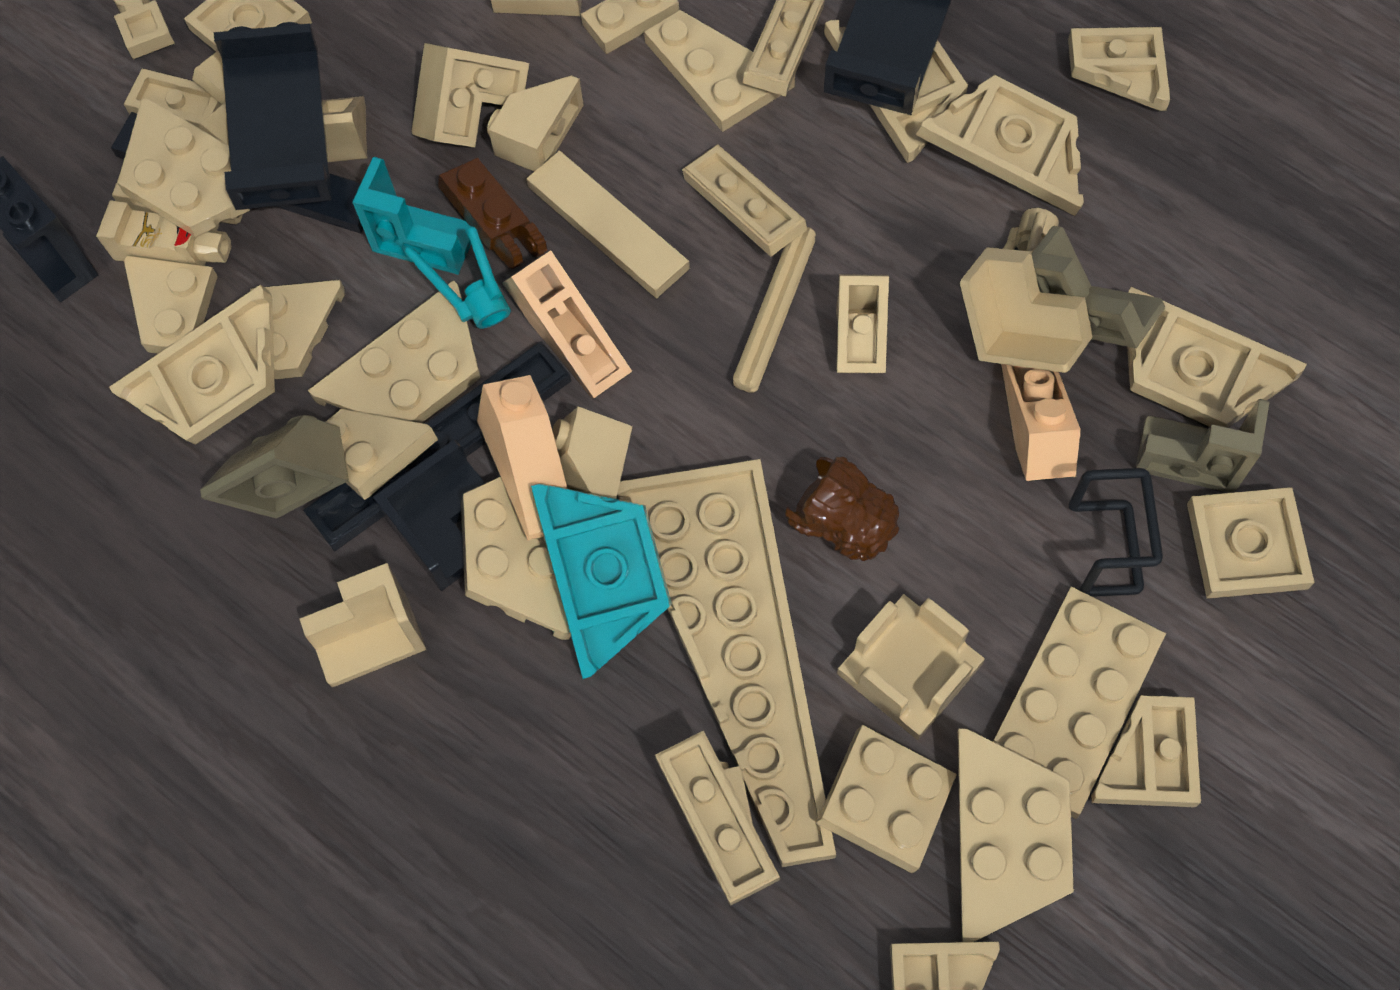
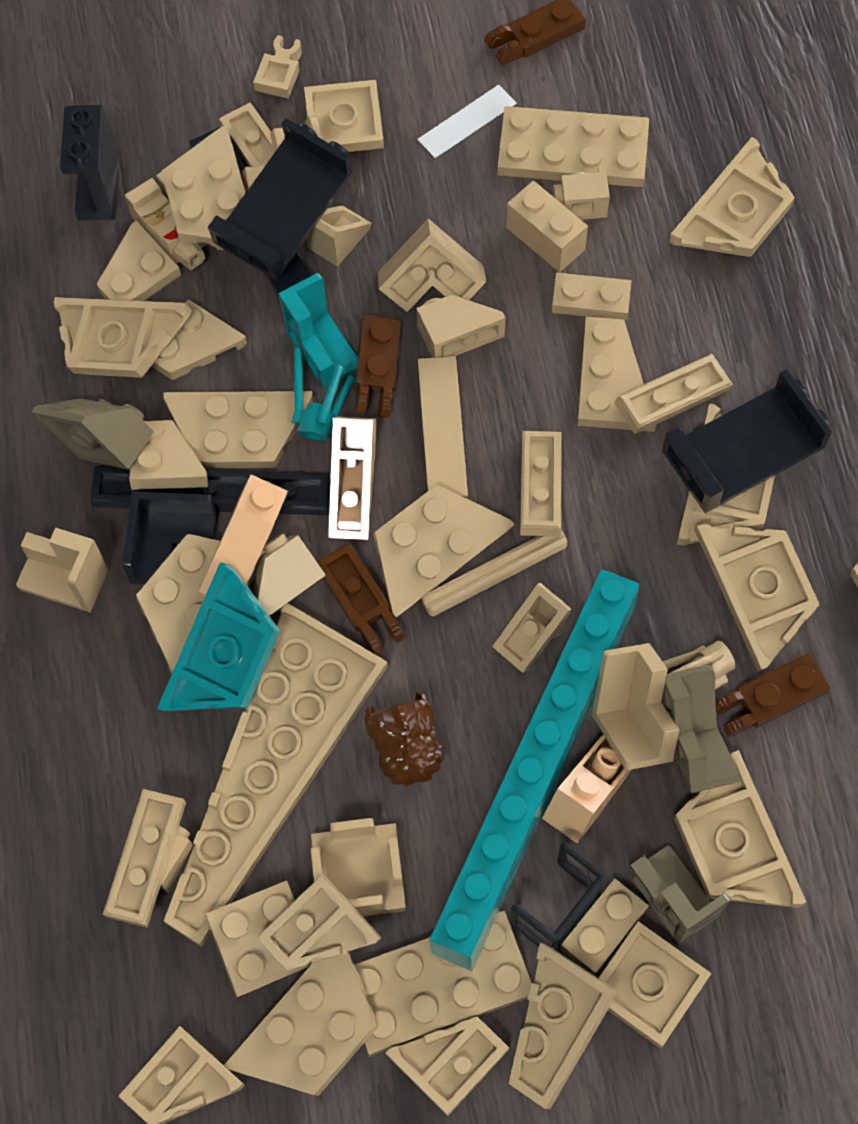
camera: 40 degrees right, 0 degrees up
none -> tan wing [257,875,382,971]
none -> reddish brown hinge [317,543,405,655]
none -> tan wing [373,484,515,619]
none -> teal brick [429,569,639,972]
none -> tan wing [509,943,618,1109]
none -> tan plate [560,878,649,976]
none -> reddish brown hinge [716,653,830,738]

